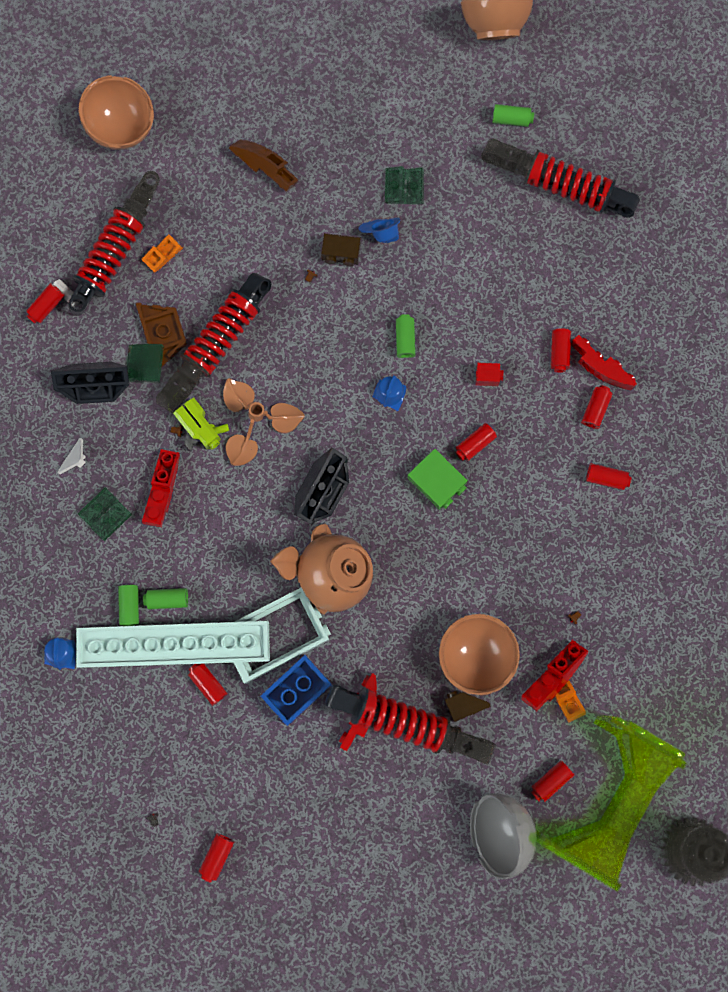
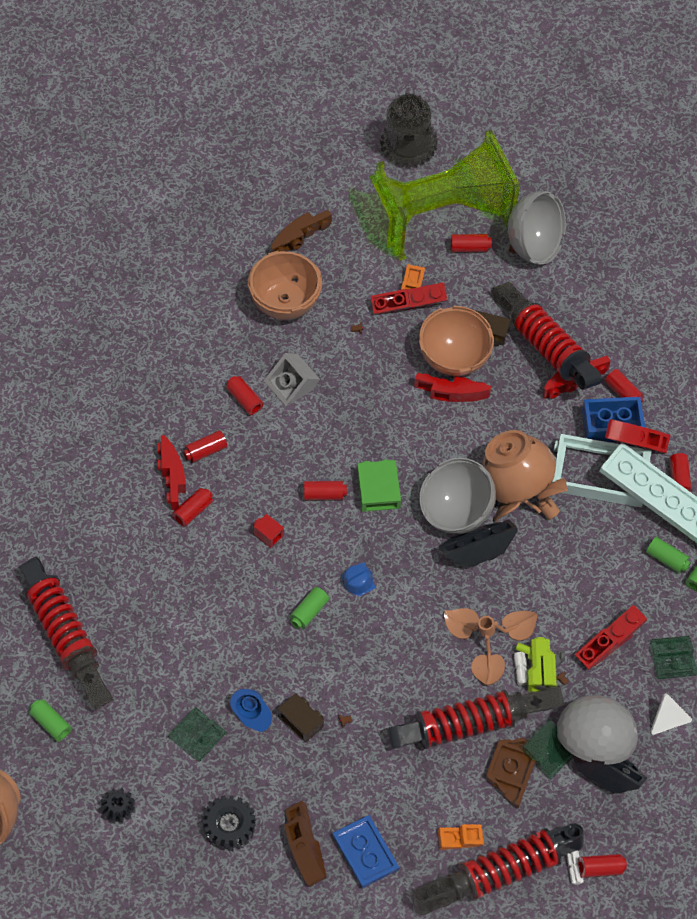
camera: 150 degrees left, 20 degrees down
none -> black gear [100,788,135,824]
none -> black bush [203,795,256,851]
none -> nougat piece [248,251,322,320]
none -> light grey slope [264,353,320,407]
none -> reddish brown slope [271,210,332,252]
none -> blue plate [332,815,399,889]
none -> red slope [414,373,492,402]
none -> light grey piece [420,458,496,534]
none -> white piece [514,652,528,685]
none -> light grey piece [557,695,638,764]
none -> red brick [604,369,644,403]
none -> red slope [605,419,670,453]

